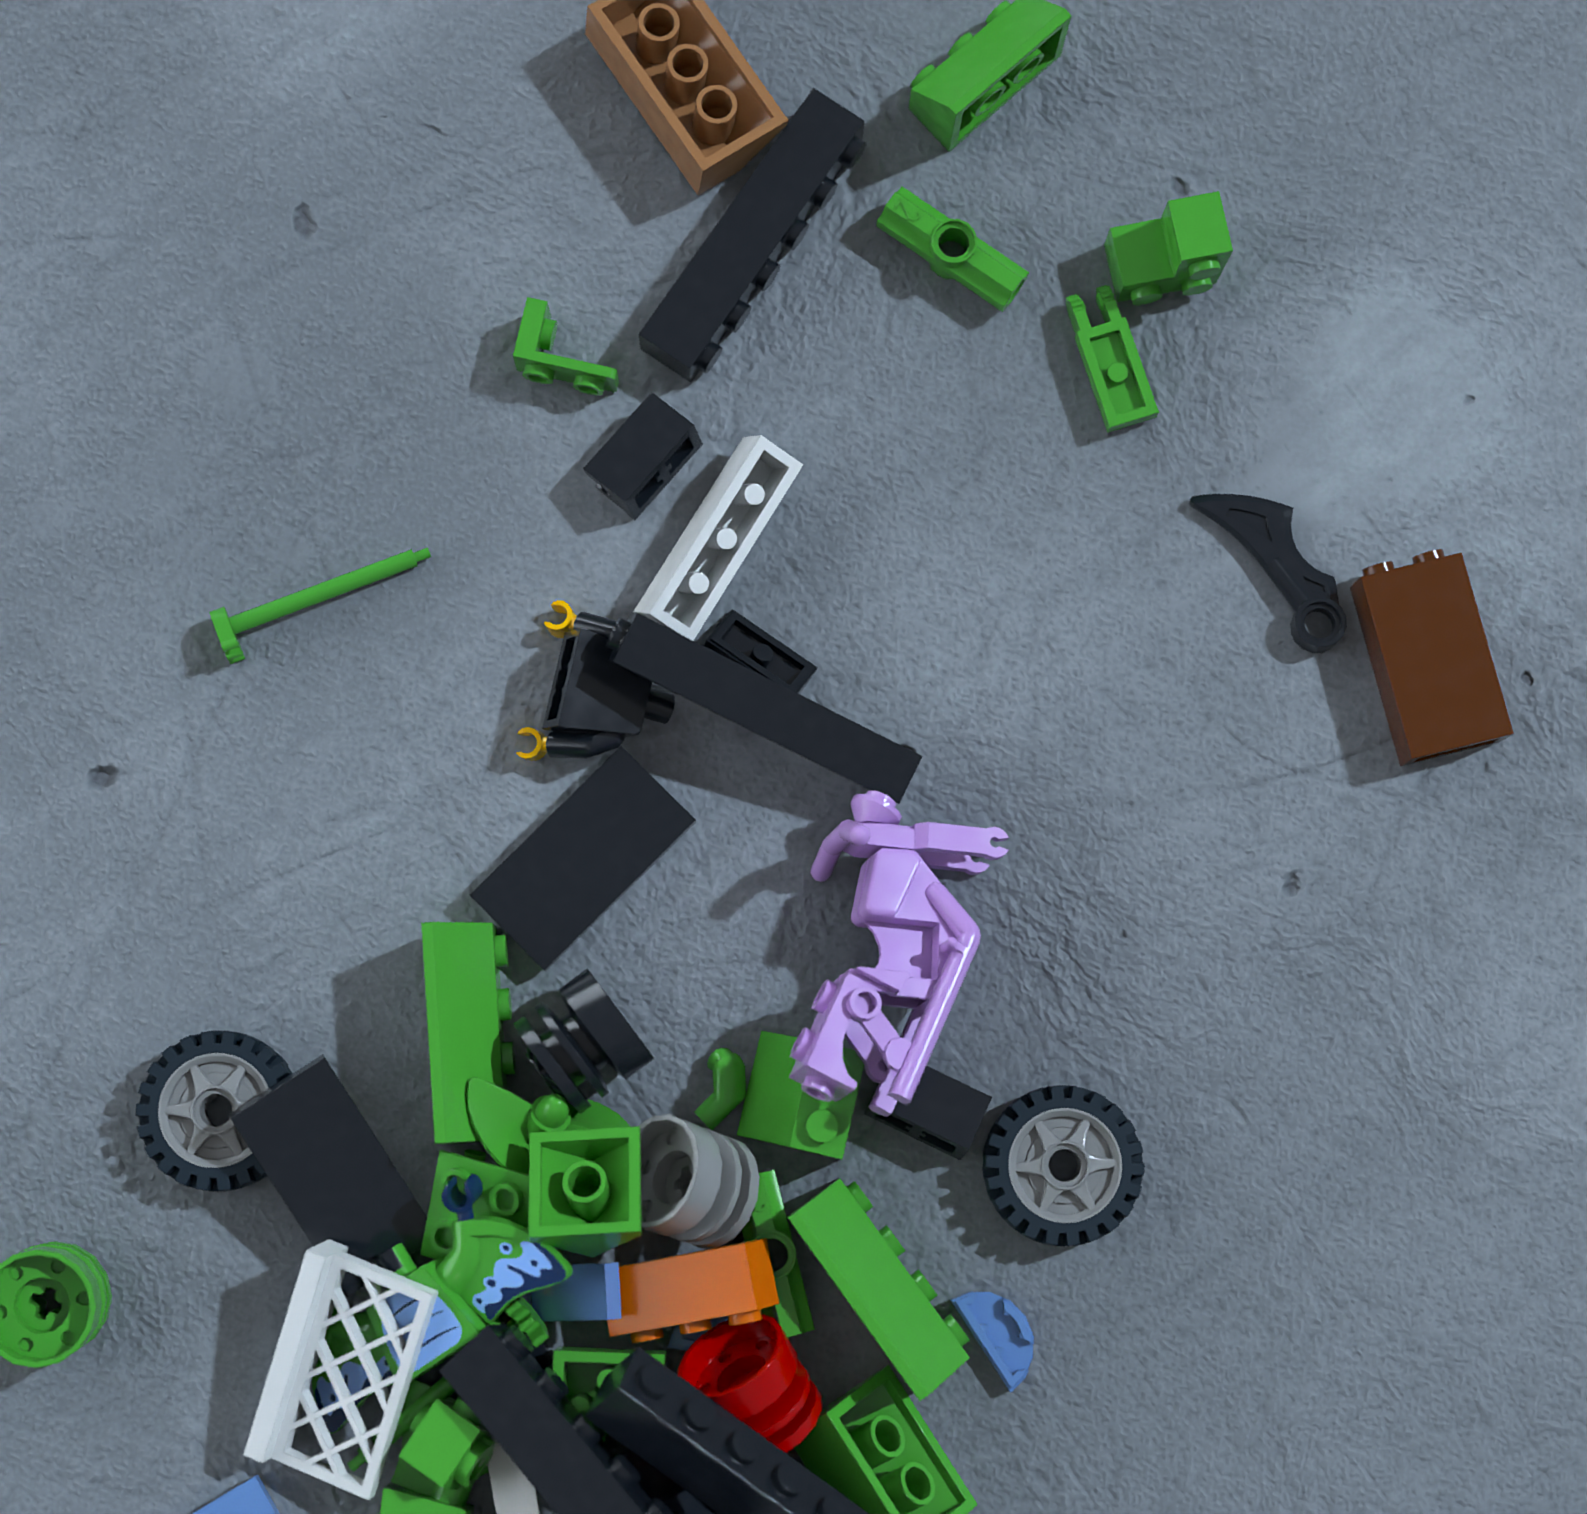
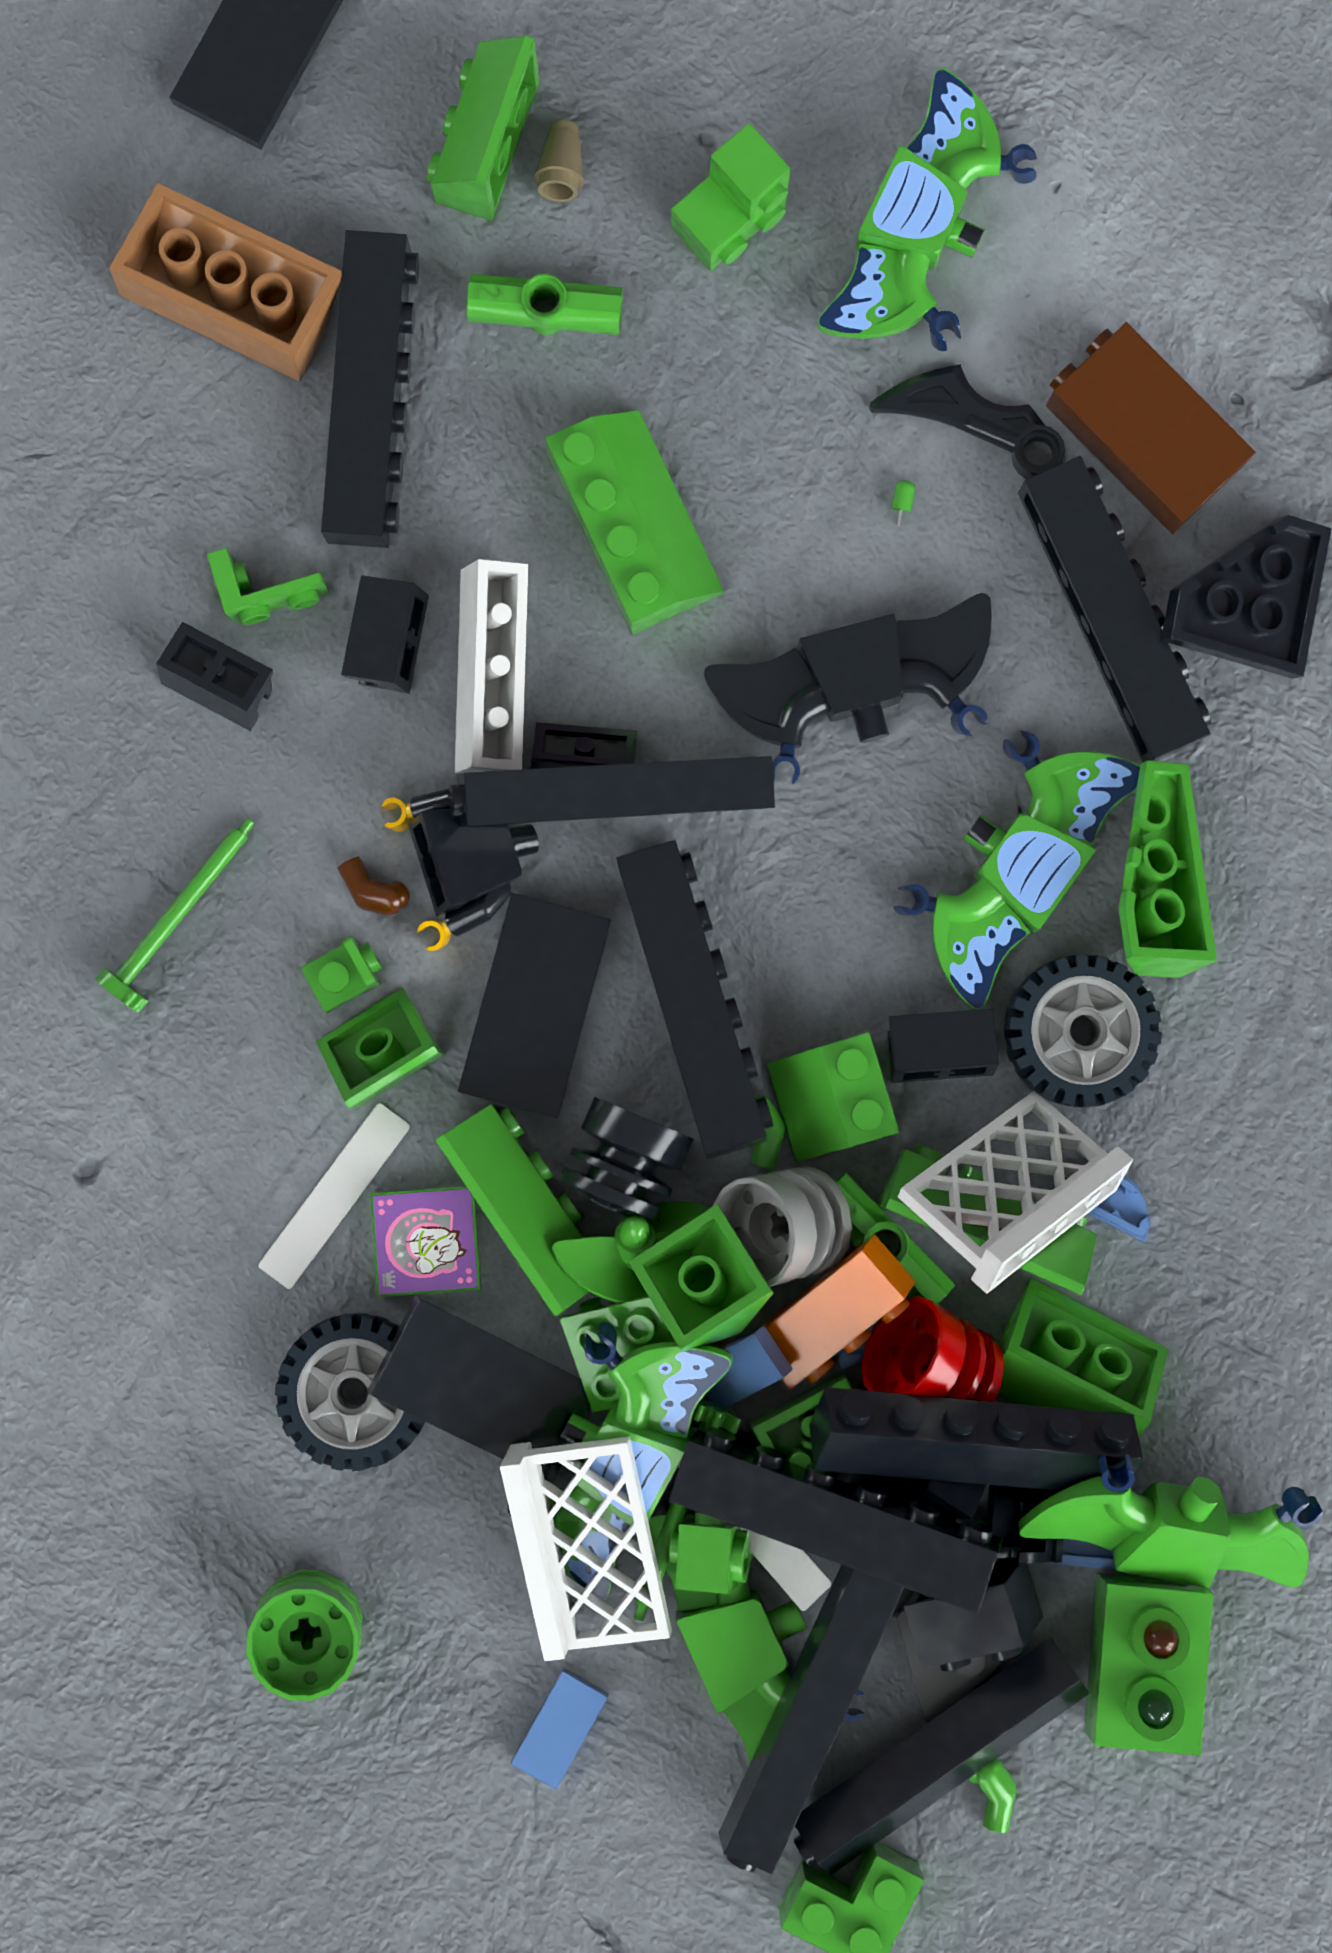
camera: 25 degrees left, 5 degrees up
lavender piece [789,790,1009,1116] -> none
bright green hinge [1065,285,1159,433] -> none
none -> black hinge [156,622,273,731]
none -> white sticker [258,1103,410,1289]
none -> bright green bracket [301,936,383,1014]
none -> bright green slope [316,987,445,1109]
none -> reddish brown arm [337,856,410,916]
none -> tile [370,1186,482,1297]
none -> dark tan cone [534,120,584,202]
none -> bright green slope [545,410,724,635]
none -> black brick [616,840,774,1160]
none -> black torso [704,593,992,784]
none -> torso [818,68,1037,351]
none -> bright green piece [891,480,915,526]
none -> torso [893,730,1140,1010]
none -> white fence [898,1091,1134,1294]
none -> black brick [1018,455,1211,762]
none -> bright green wedge [1119,761,1217,978]
none -> black plate [1160,515,1332,679]

